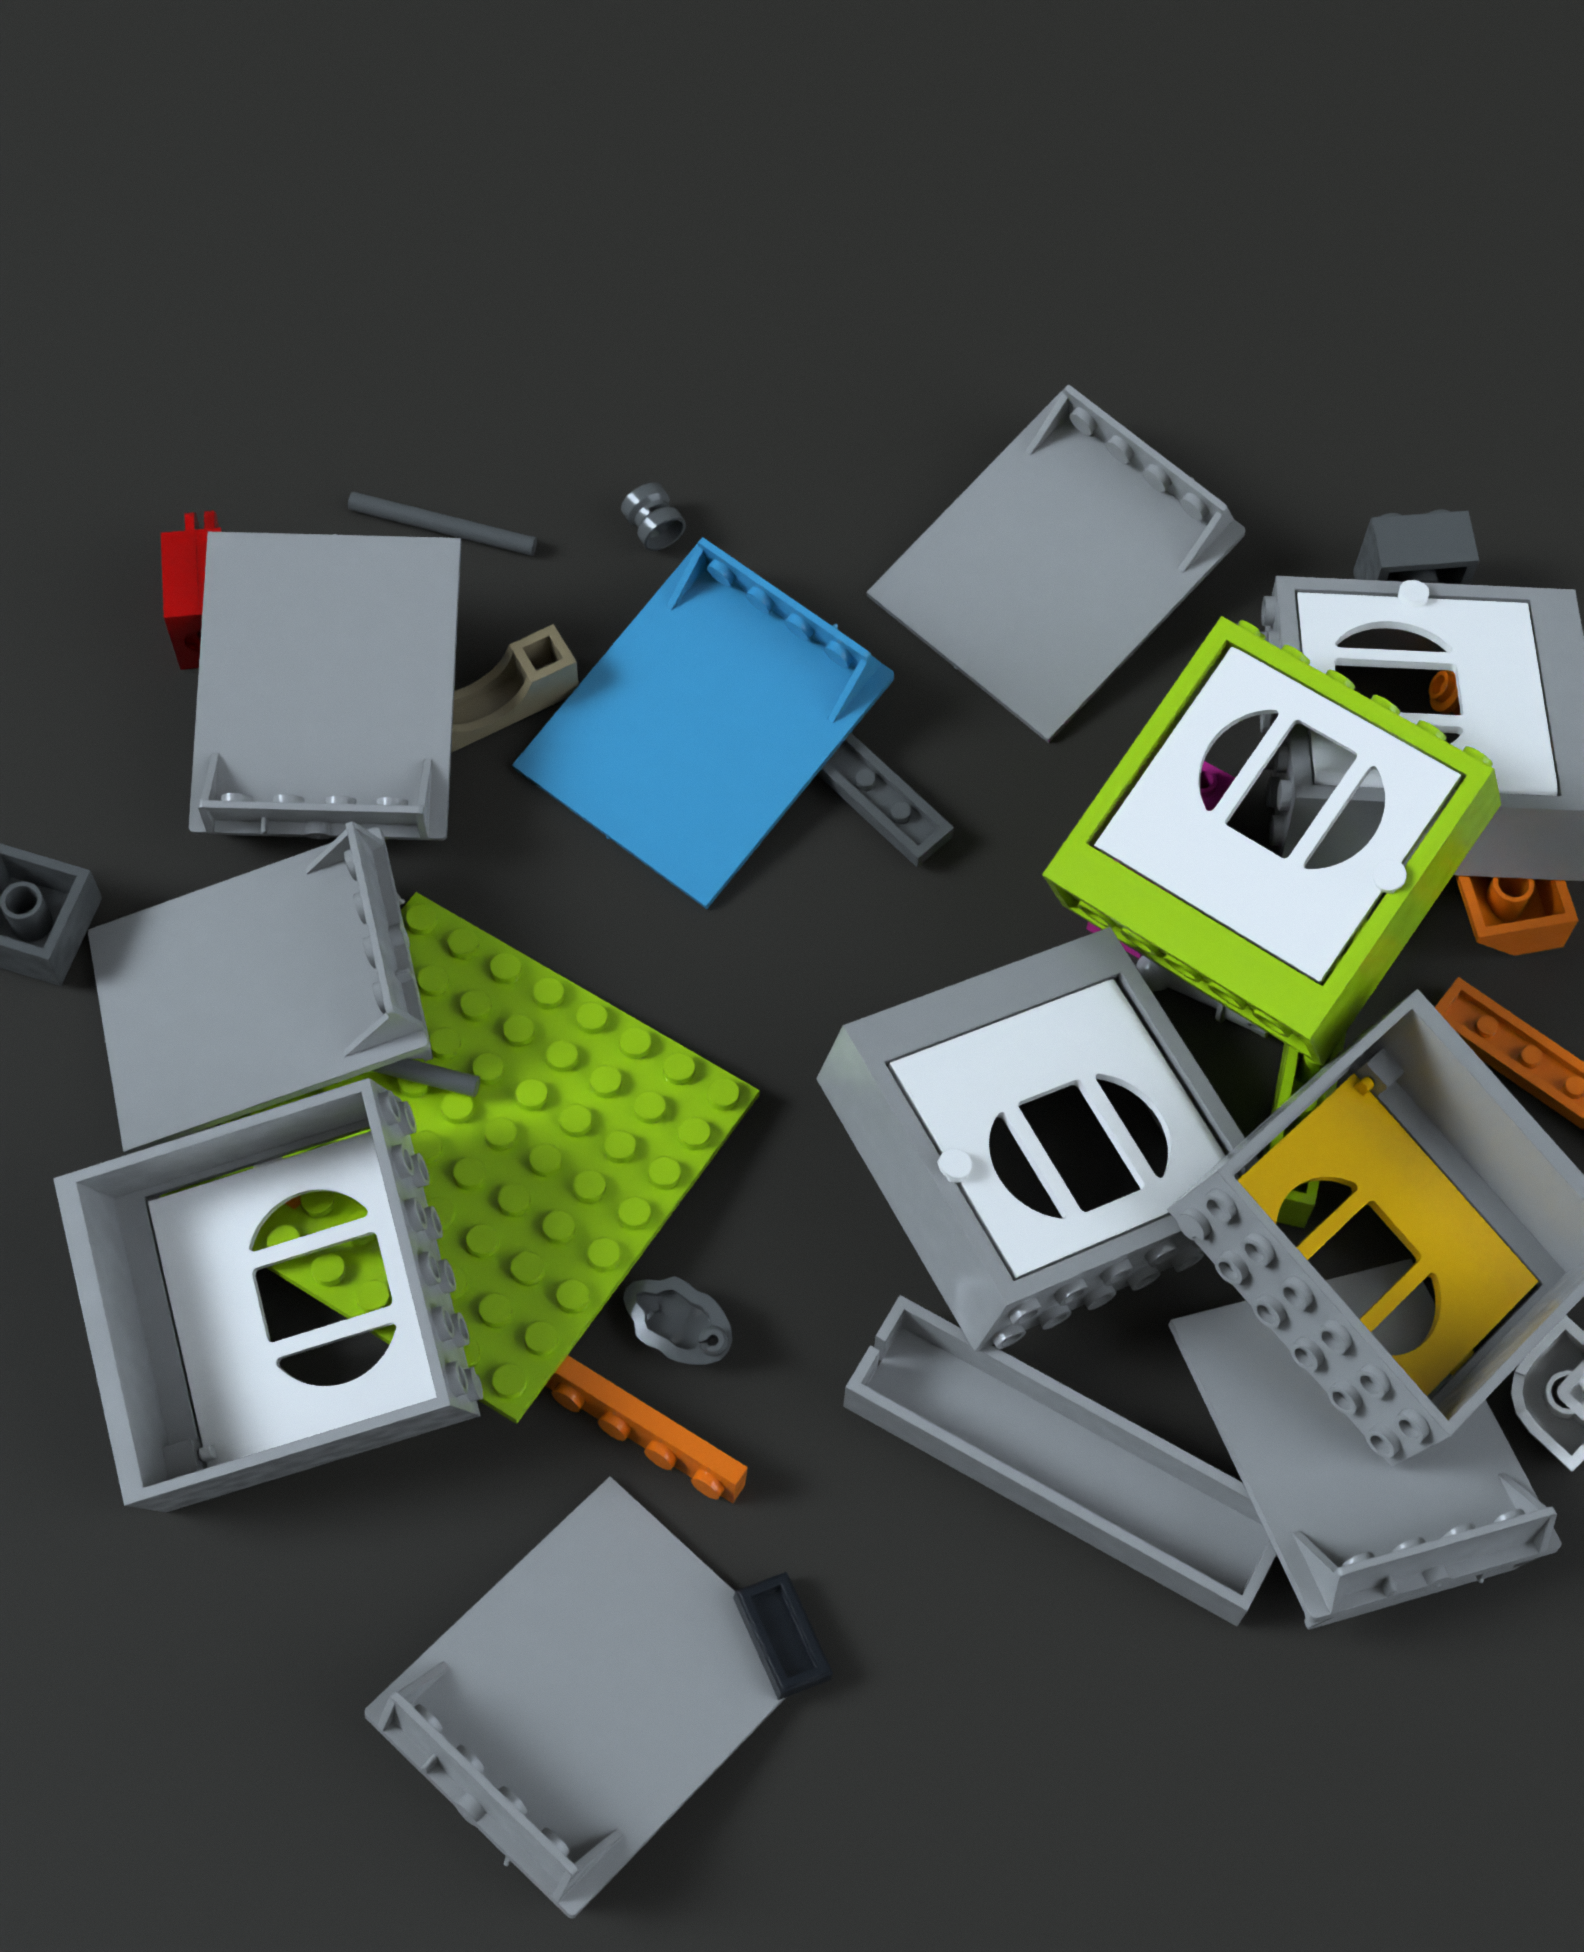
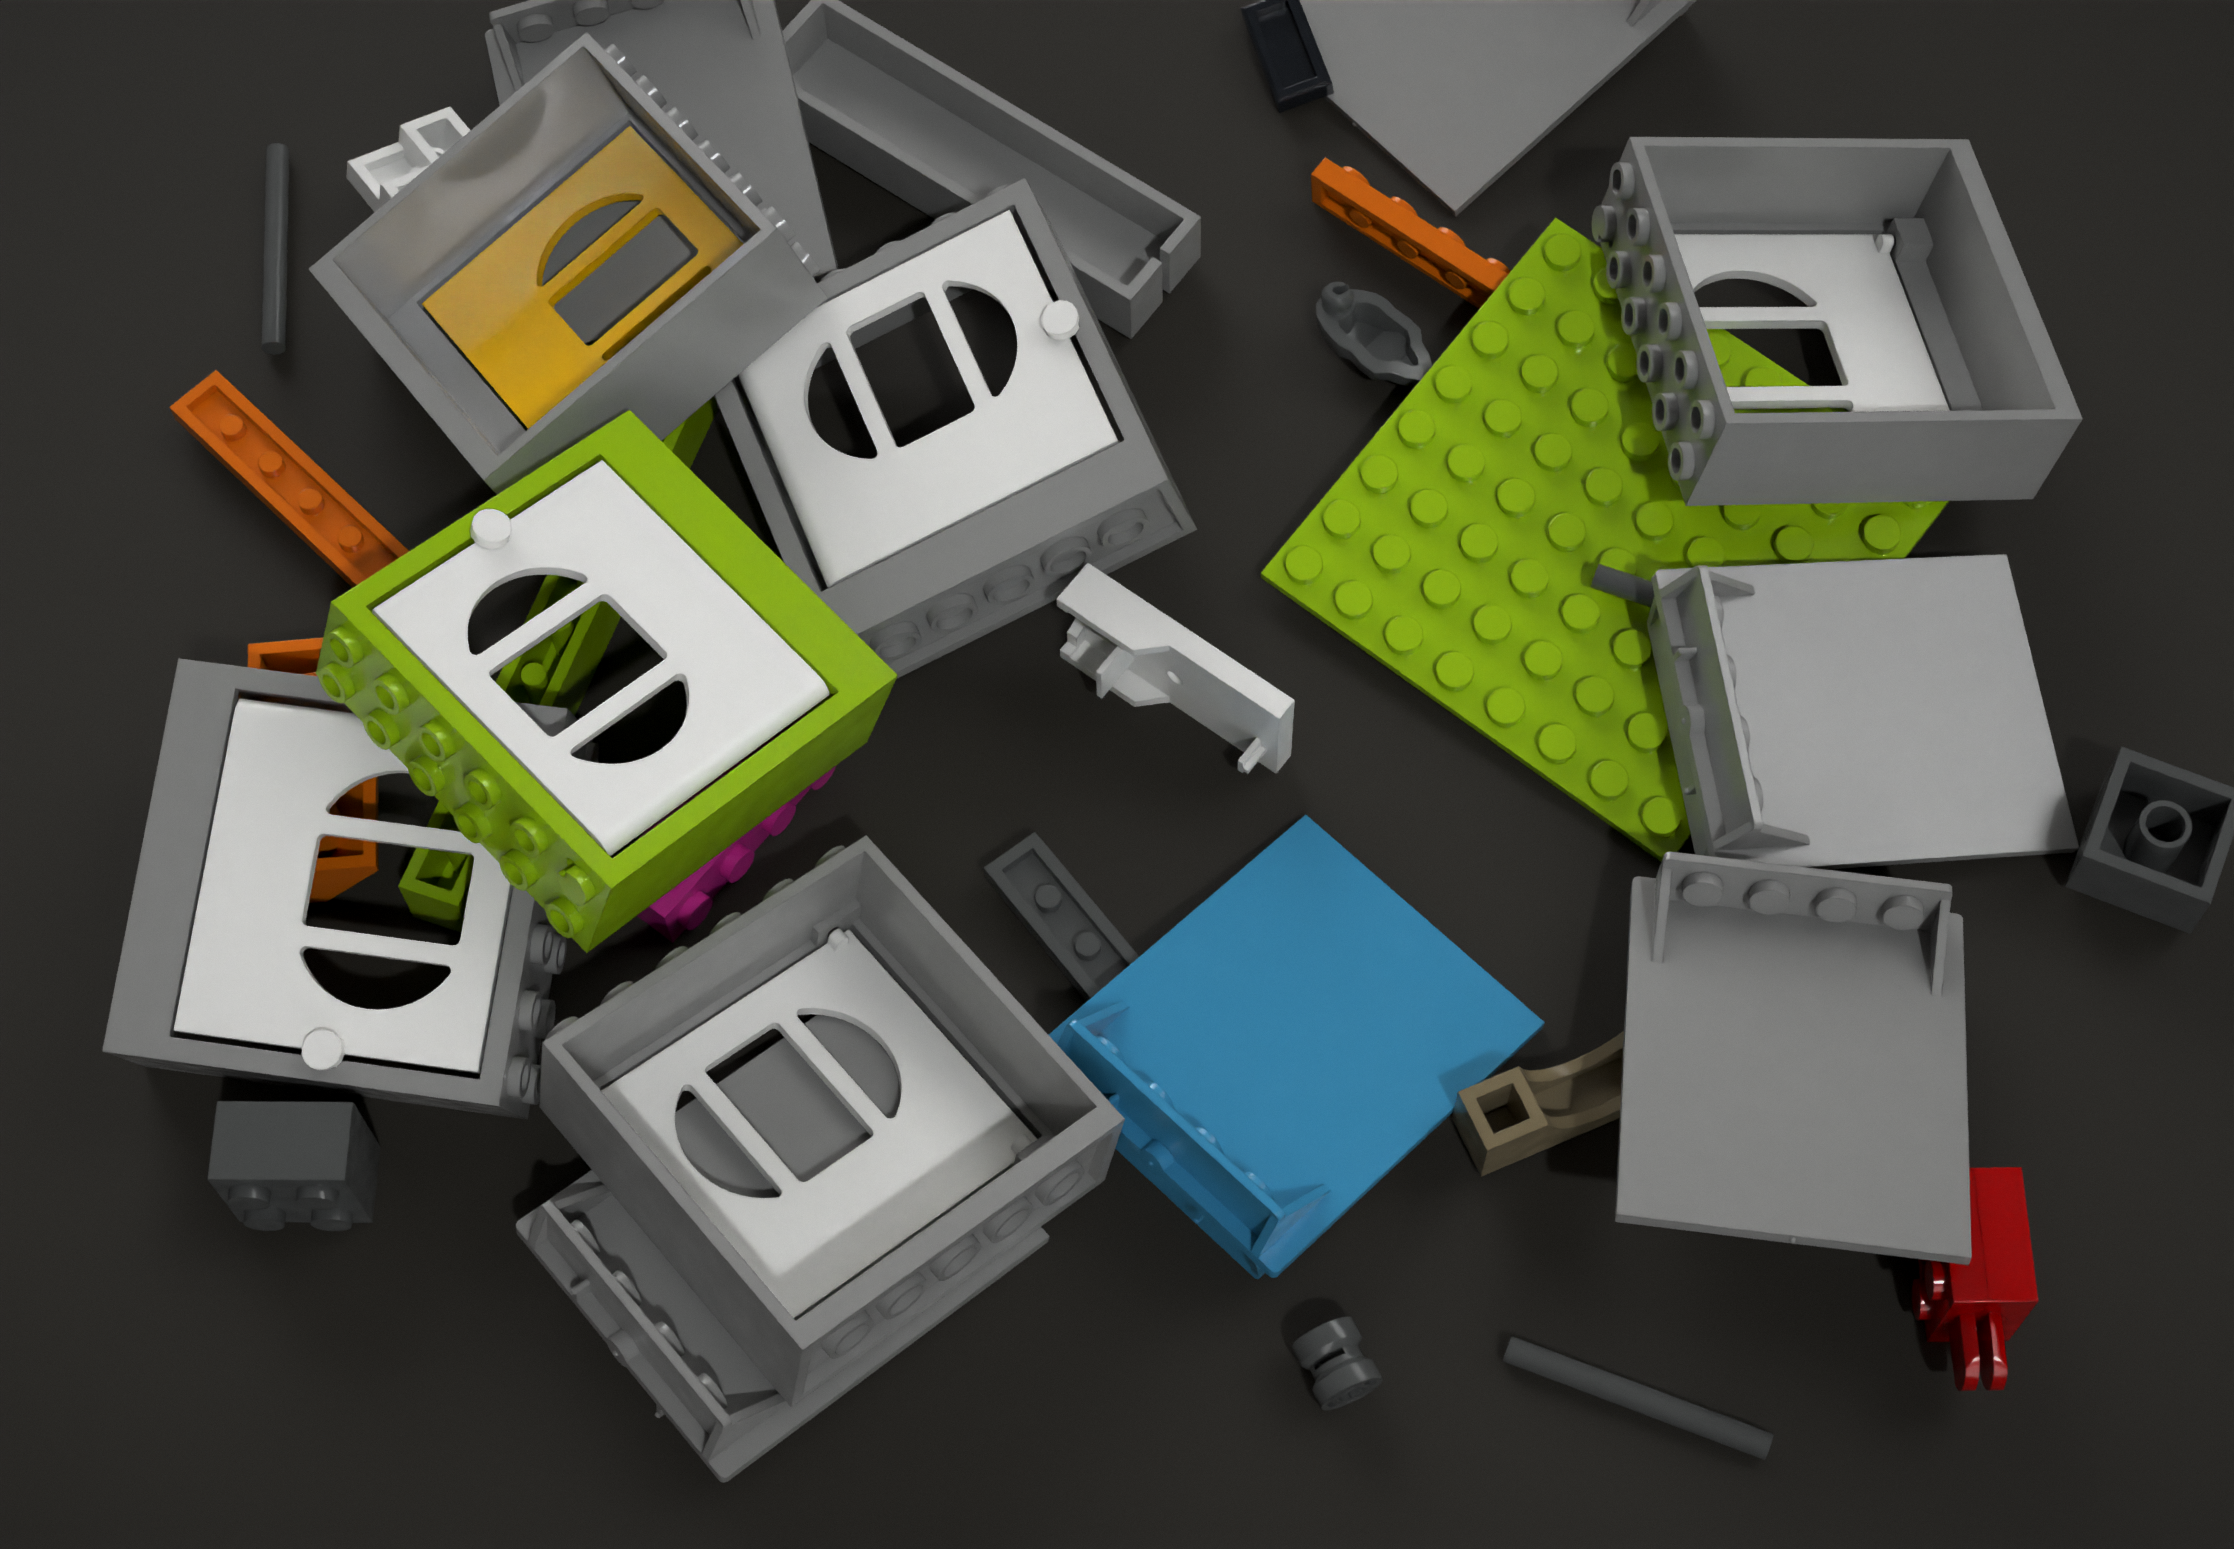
camera: 170 degrees left, 0 degrees up
none -> door [539,835,1125,1407]
none -> white piece [1056,563,1295,774]

